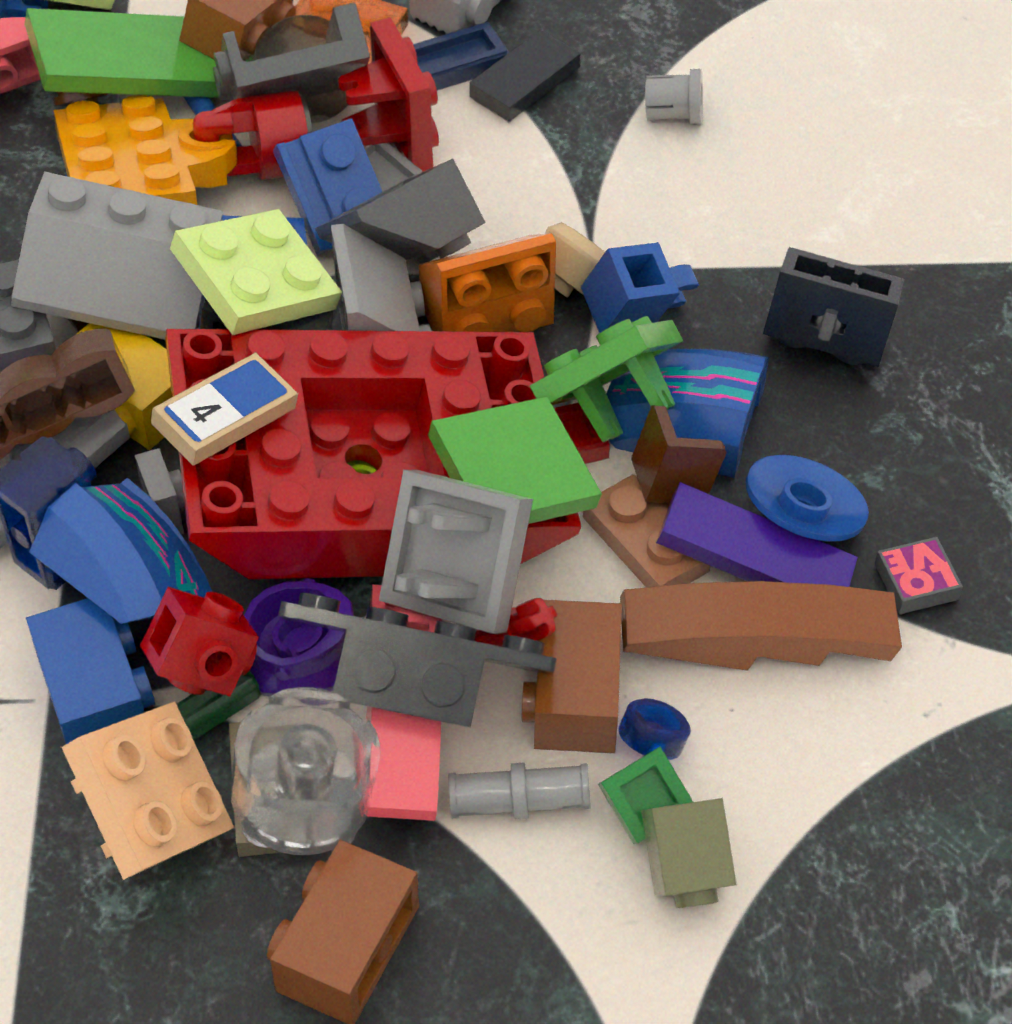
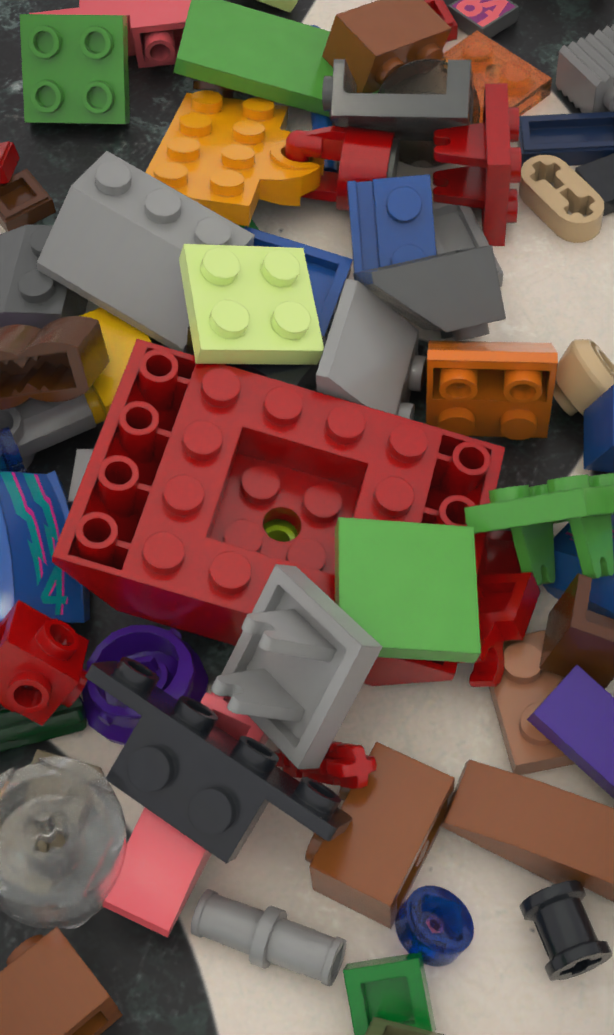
camera: 30 degrees right, 5 degrees up
tile [151,353,298,466] -> none
none -> red plate [458,572,541,687]
none -> tan beam [519,155,604,243]
none -> black bush [519,880,612,981]

